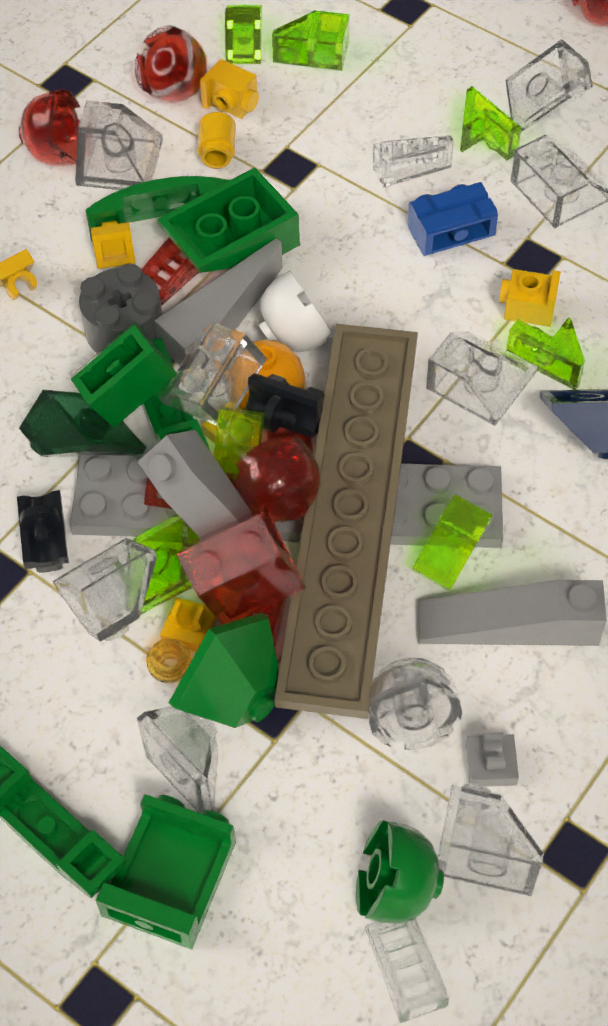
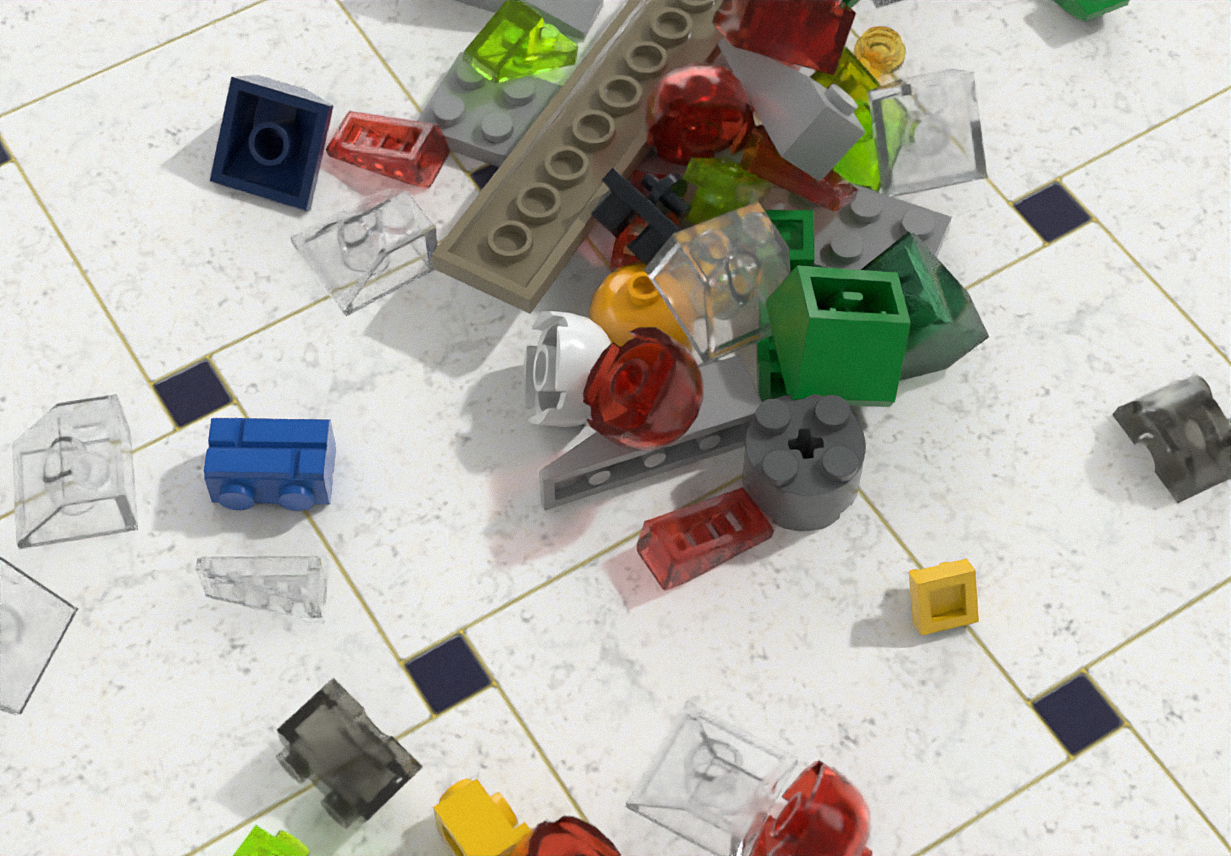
camera: 160 degrees left, 0 degrees up
black hips [17,490,69,573] -> none
green slope [85,176,229,241] -> none
yellow tile [90,220,136,269] -> none
green slope [157,167,300,273] -> none
yellow brick [198,112,236,169] -> none
clear neon green slope [460,86,522,161] -> none
yellow brick [499,269,561,327] -> none
clear neon green slope [506,317,585,390] -> none
none -> clear smoke cylinder [276,678,423,829]
none -> clear red slope [325,110,450,188]
none -> clear red cylinder [583,327,704,451]

